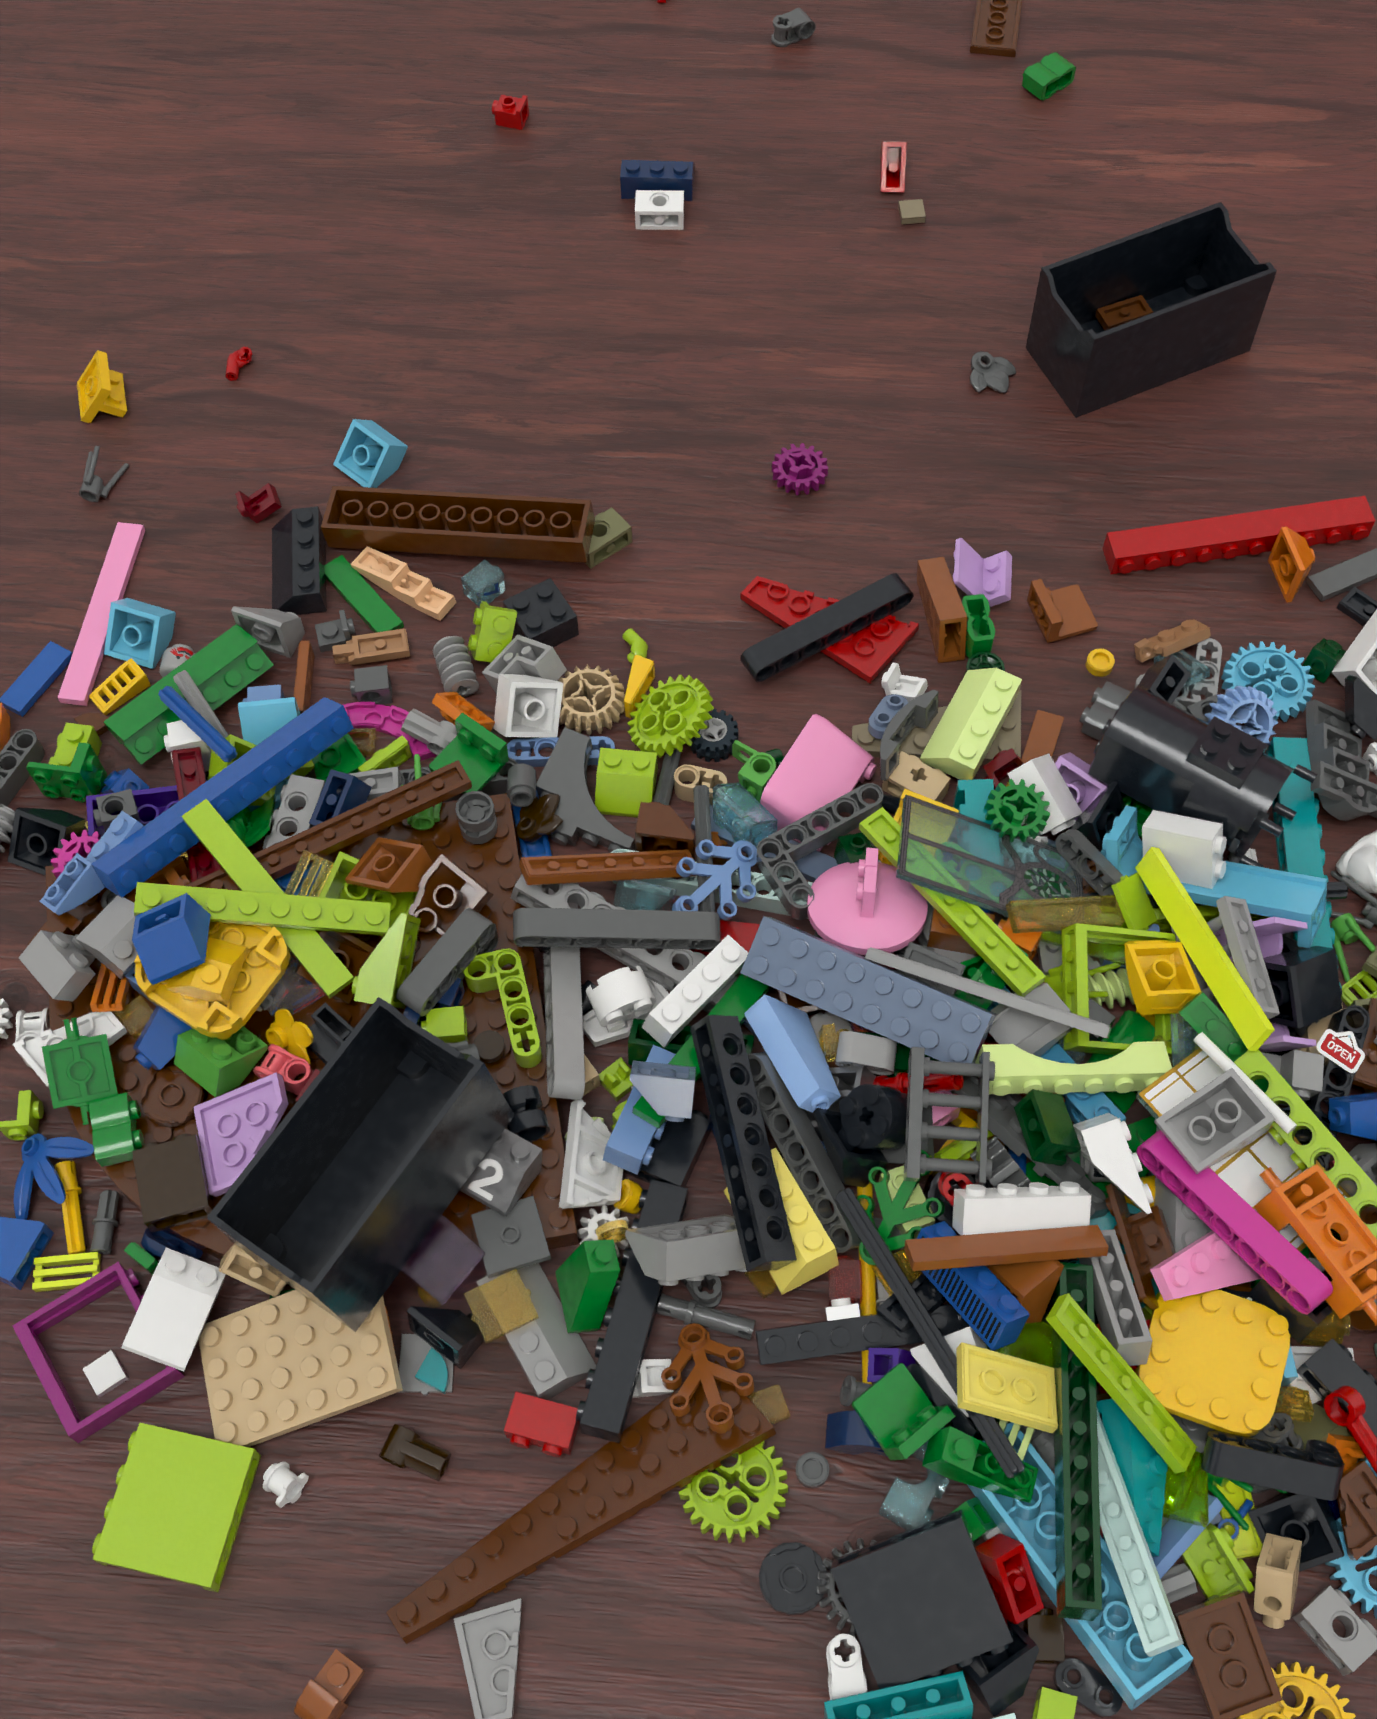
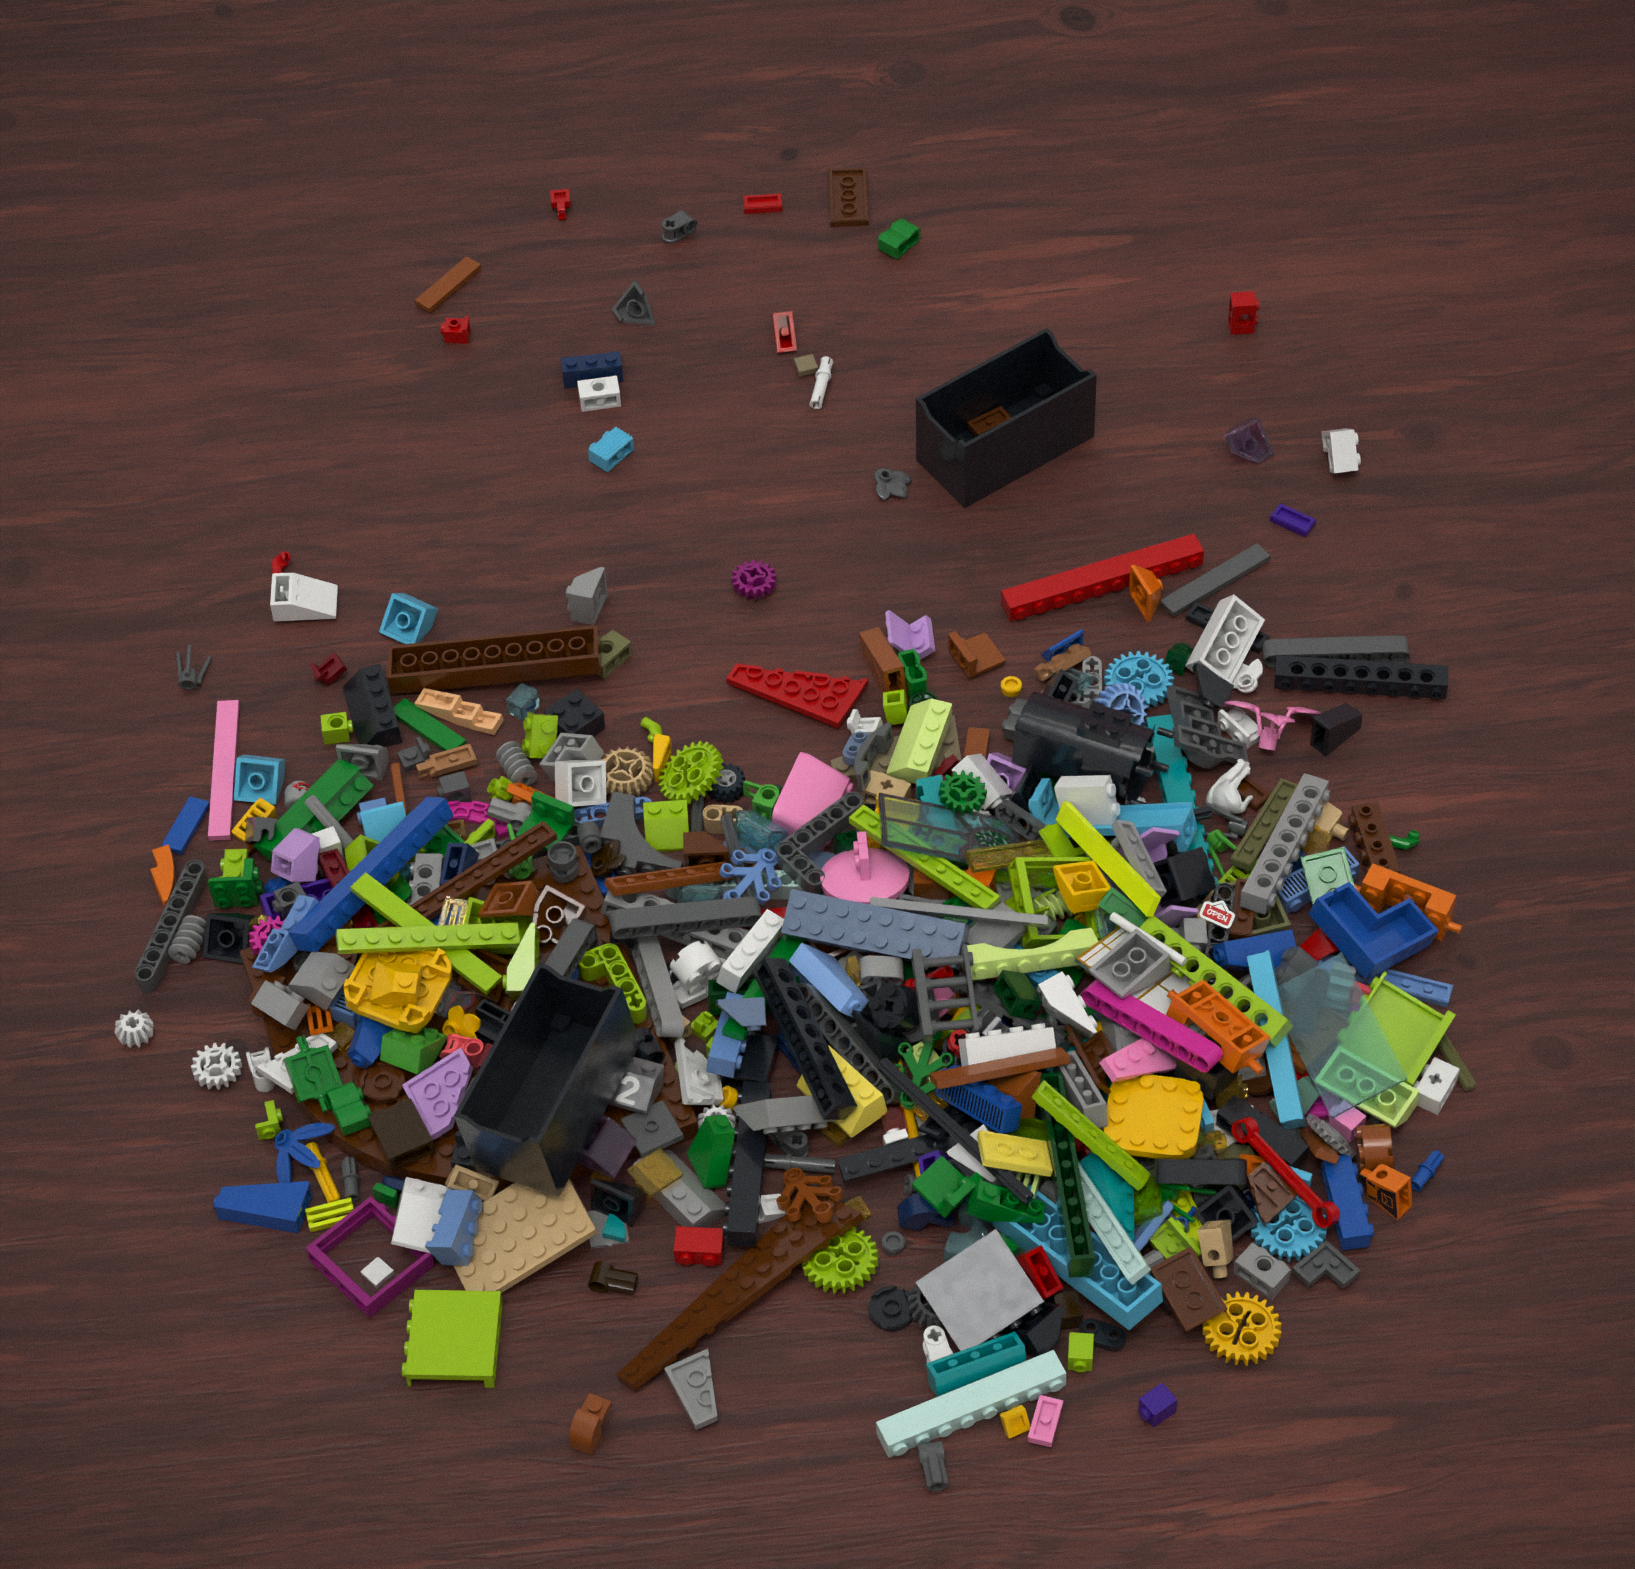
camera: 10 degrees left, 10 degrees down
yellow bracket [77,350,127,424] -> none
blue slope [132,893,211,985] -> none
blue axle [158,686,237,762] -> none
white brick [263,1461,309,1508] -> none
clear yellow tile [596,1220,629,1243] -> none
black beam [740,573,914,682] -> none
none -> dark grey hinge [245,817,277,842]
none -> white slope [270,573,338,621]
none -> lavender slope [271,828,320,882]
none -> lime brick [321,712,353,745]
none -> dark orange tile [415,256,481,313]
none -> medium blue wedge [425,1190,482,1266]
none -> lime gear [487,776,513,802]
none -> light grey slope [566,567,608,625]
none -> medium azure brick [588,426,634,472]
none -> dark grey slope [612,280,656,325]
none -> red tile [743,193,783,214]
none -> white pin [809,356,833,409]
none -> lime brick [883,689,909,725]
none -> blue slope [1041,629,1084,662]

